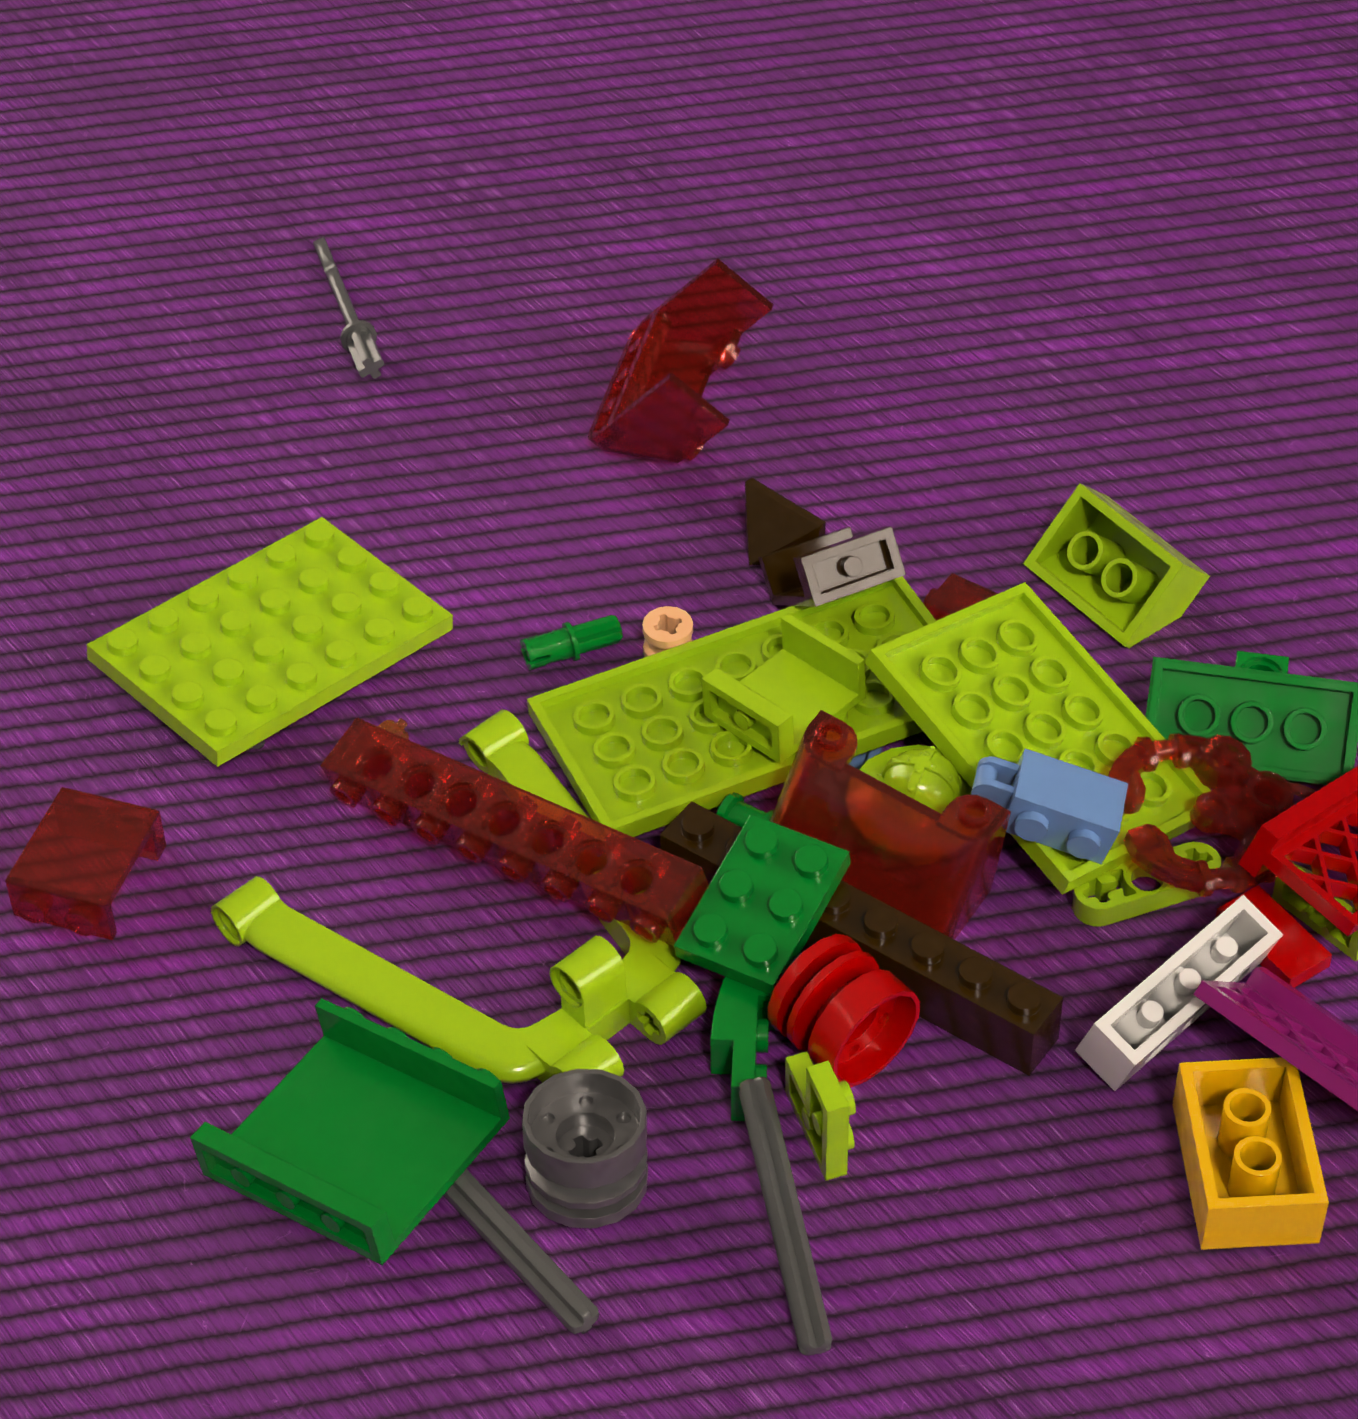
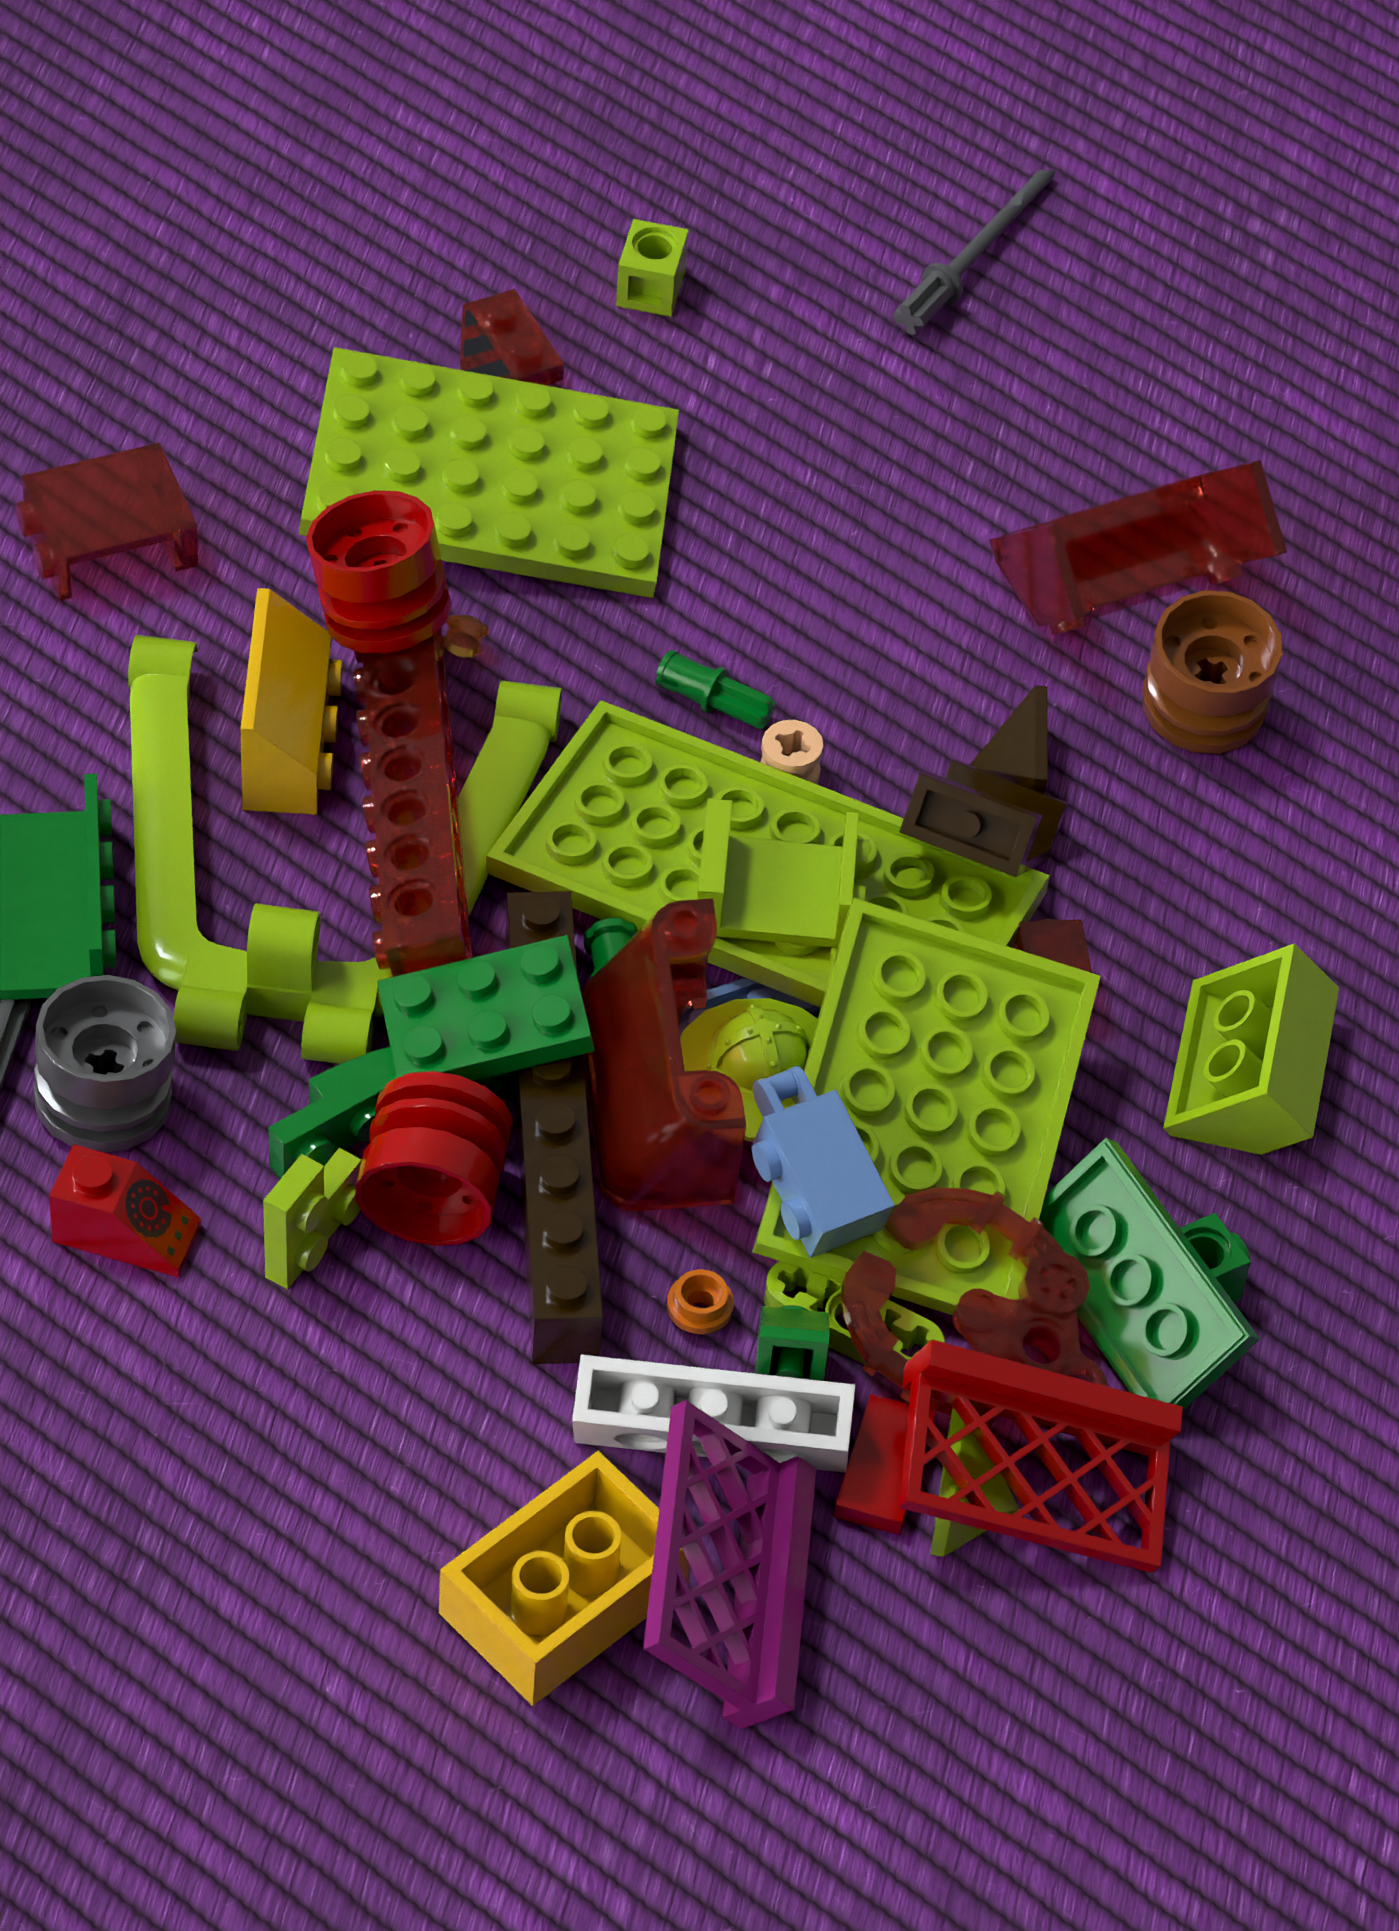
camera: 45 degrees right, 5 degrees up
dark grey axle [739,1077,832,1356] -> none
none -> red slope [49,1144,201,1277]
none -> yellow slope [240,588,343,815]
none -> red wheel [306,490,452,654]
none -> clear red wing [460,289,564,385]
none -> lime brick [616,219,689,317]
none -> orange plate [667,1269,734,1334]
none -> green slope [754,1305,830,1381]
none -> dark orange wheel [1142,590,1283,754]

